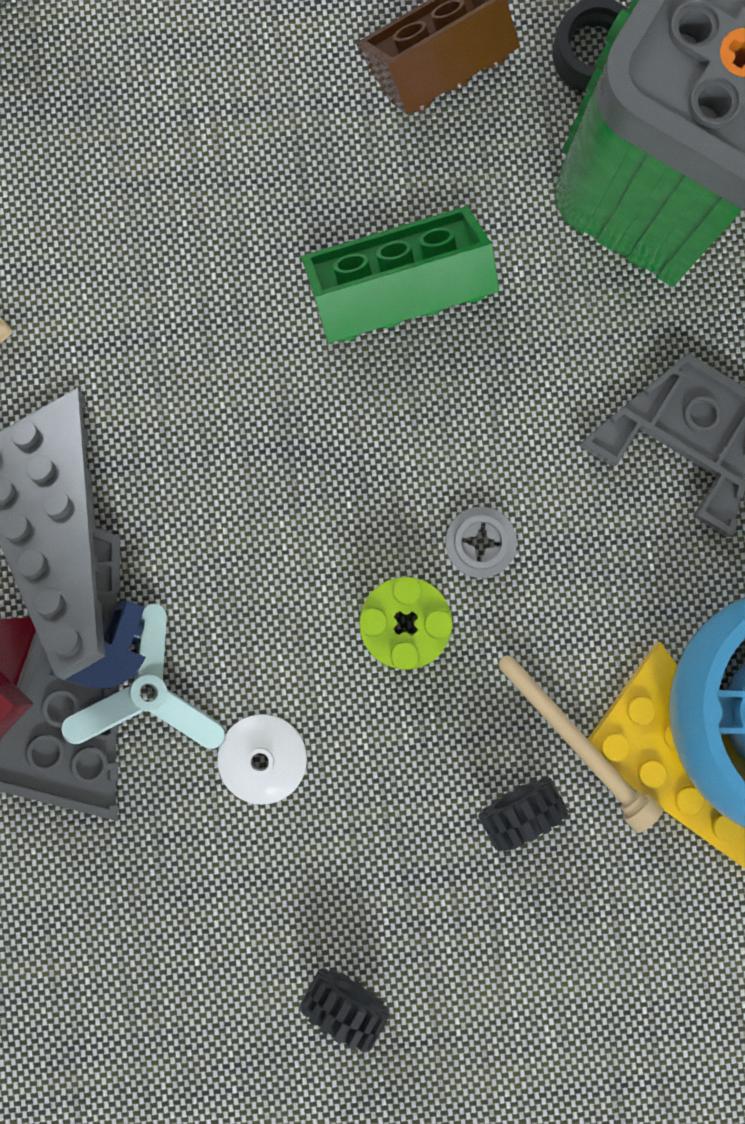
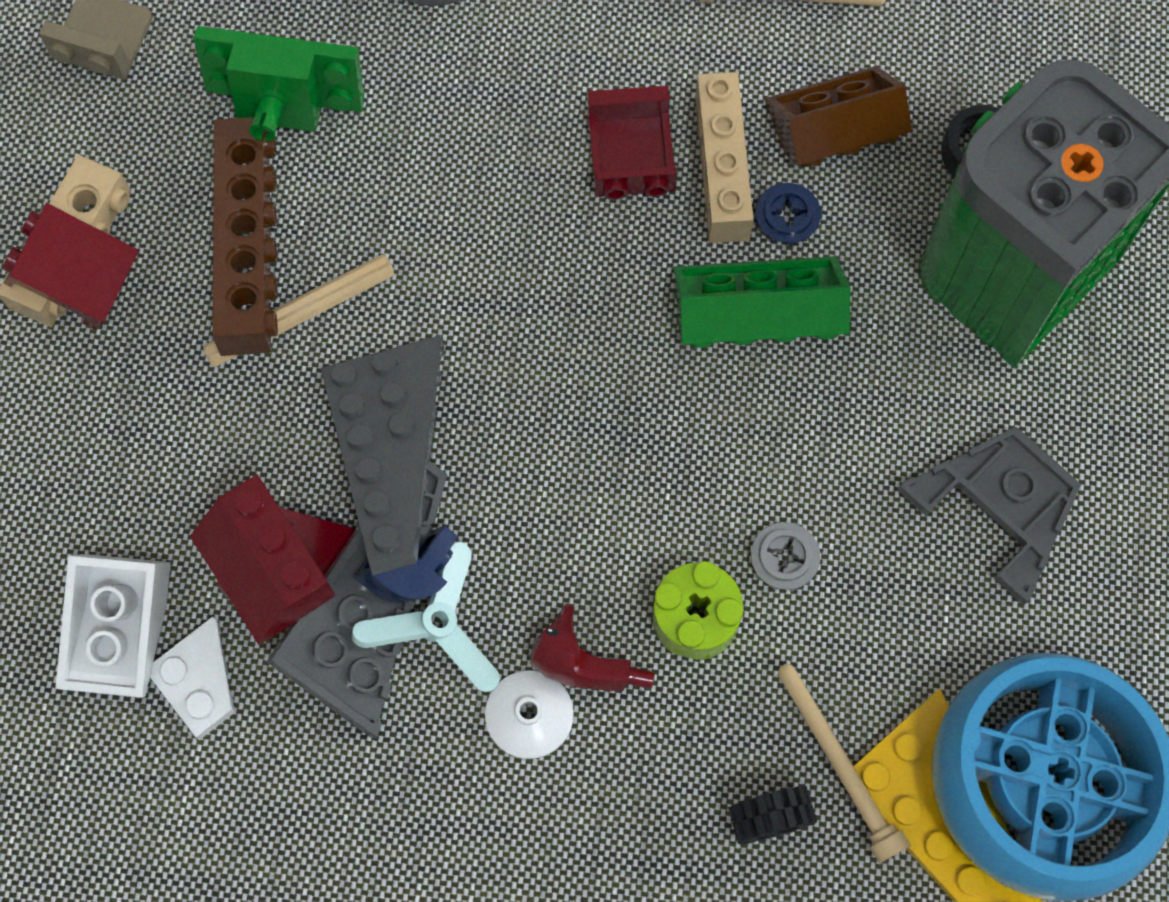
camera: 10 degrees right, 15 degrees down
none -> dark red animal [530,604,655,692]
none -> dark red panel [588,86,677,200]
none -> tan brick [695,72,754,243]
none -> dark blue gear [755,183,821,247]

